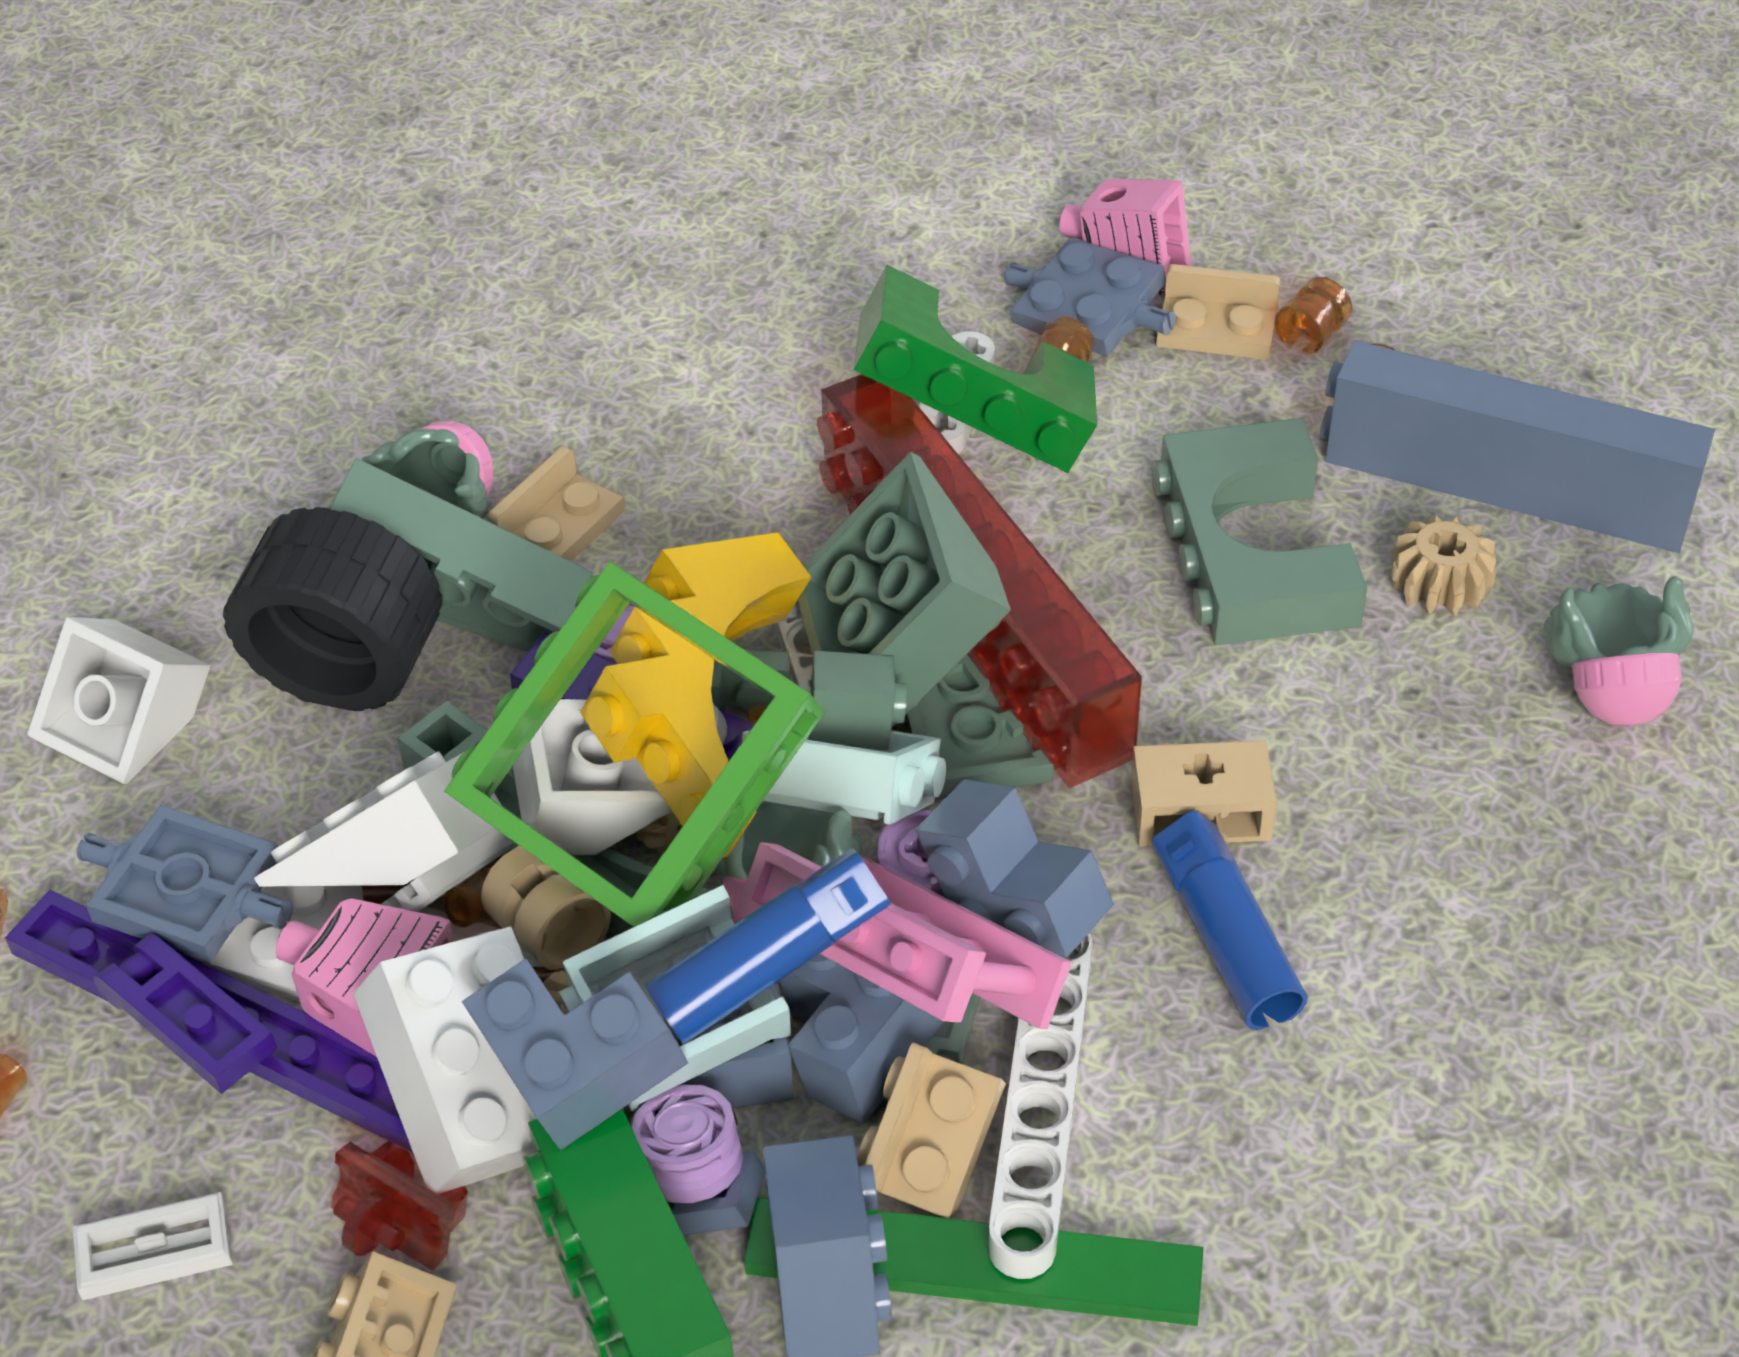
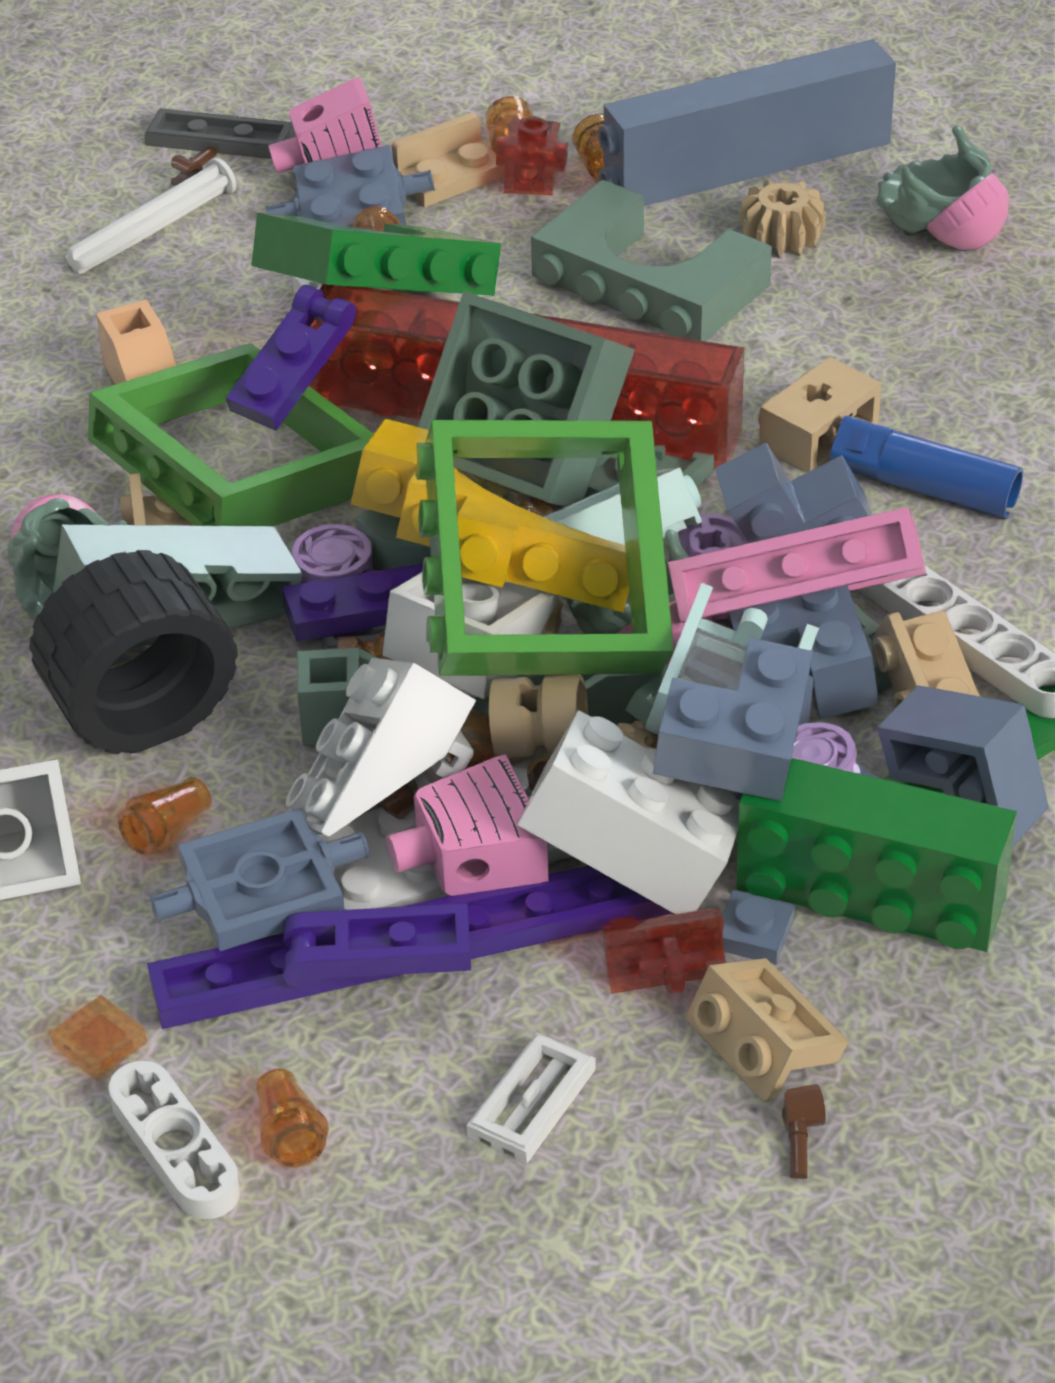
camera: 45 degrees left, 5 degrees down
blue piece [645,848,891,1044] -> none
sand green brick [808,650,907,749] -> none
none -> white axle [66,157,236,274]
none -> bright green window [88,343,374,526]
none -> light nougat slope [96,299,177,385]
none -> clear orange cone [118,777,212,855]
none -> dark grey tile [144,108,296,159]
none -> reddish brown hand [171,146,217,185]
none -> dark purple plate [226,284,356,431]
none -> clear red brick [496,116,568,196]
none -> sand blue plate [713,890,795,965]

